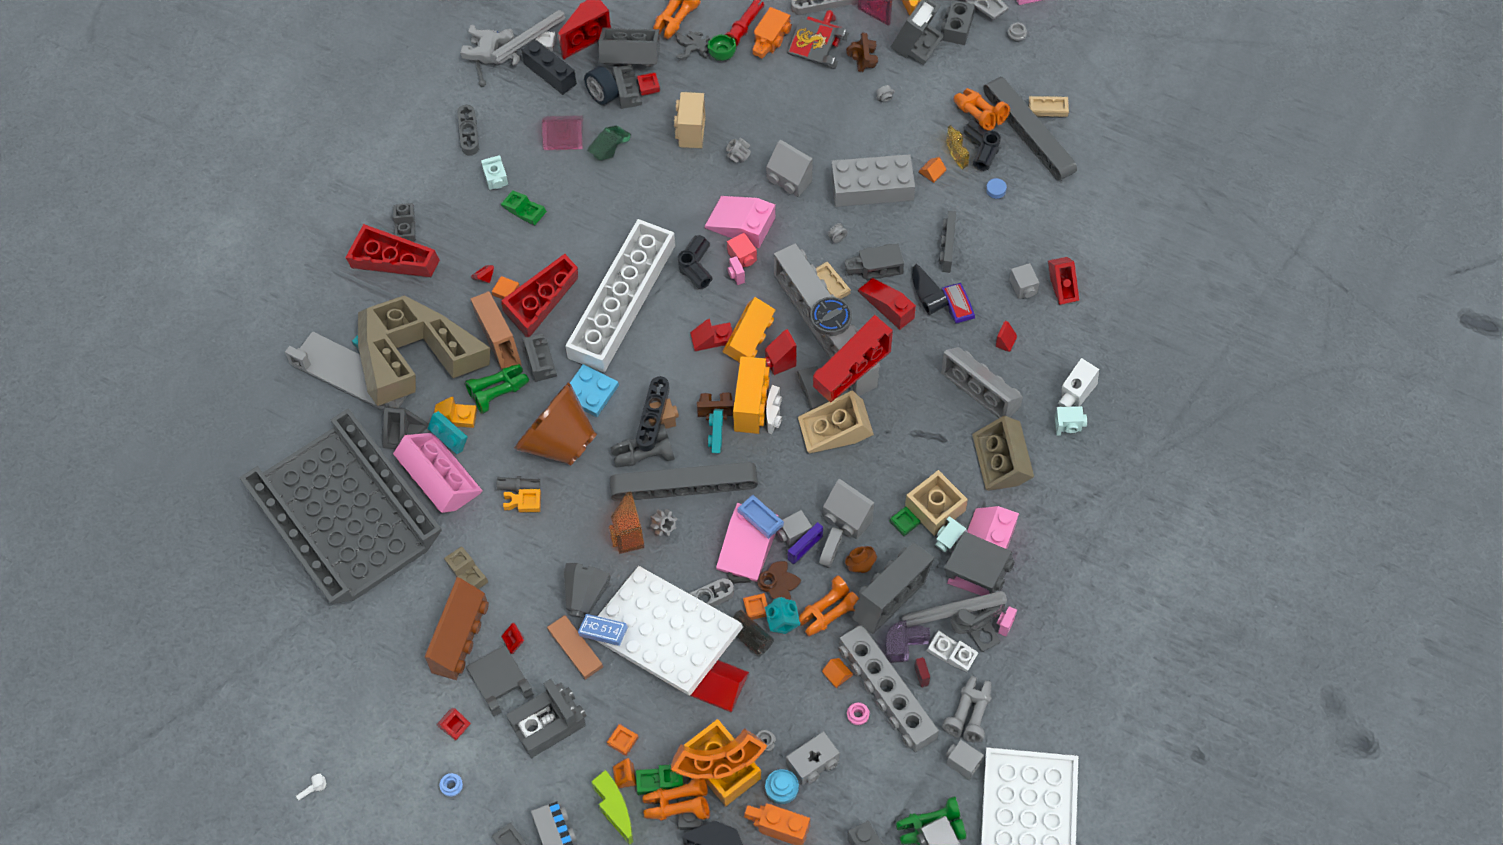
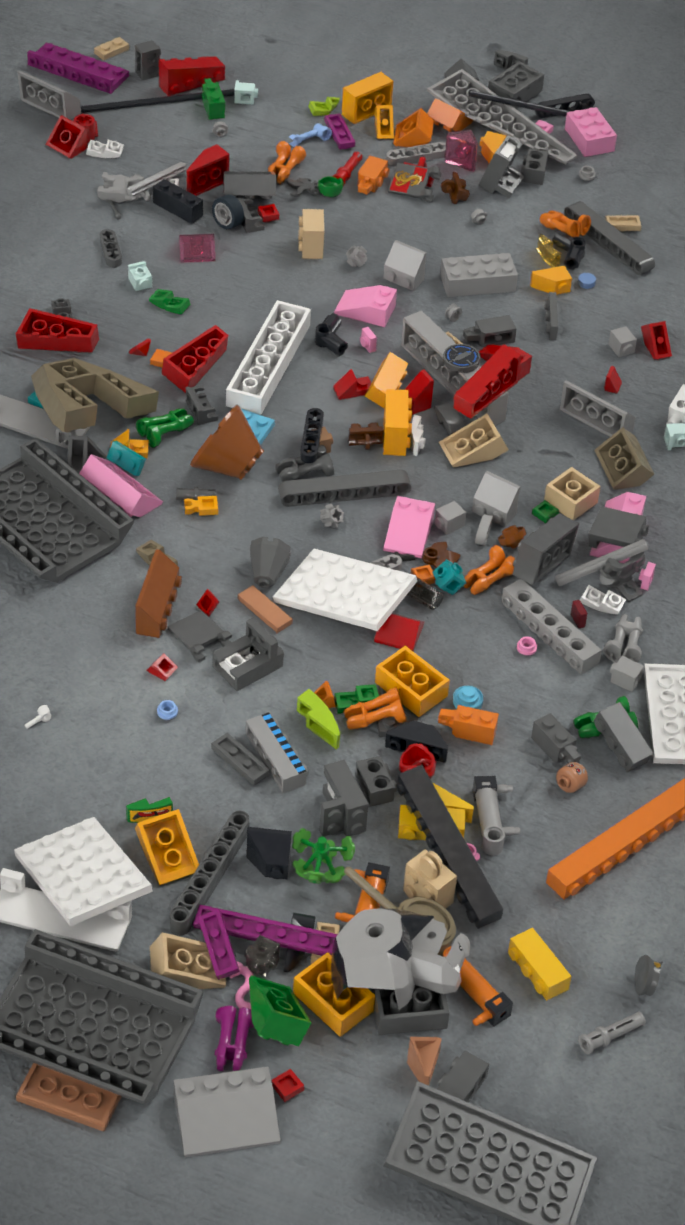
camera: 10 degrees left, 15 degrees down
nougat slope [471,292,522,370] -> none
medium blue tile [578,614,628,646] -> none
clear green slope [587,125,631,160] -> none
orange tile [607,724,639,756] -> none
clear orange slope [609,492,644,554] -> none
orange brick [671,728,767,779] -> none
teal plate [708,409,724,453] -> none
coral brick [727,233,757,268] -> none
medium blue tile [737,495,784,539] -> none
light grey plate [756,730,776,752] -> none
light grey brick [786,731,840,785] -> none
dark purple tile [788,522,823,564] -> none
orange slope [822,658,853,688] -> none
clear purple brick [885,620,930,663] -> none
black piece [912,264,948,315] -> none
orange slope [919,157,946,183] -> none
light aqua brick [935,516,968,553] -> none
slope [941,283,975,323] -> none
none -> light orange slope [530,266,572,295]

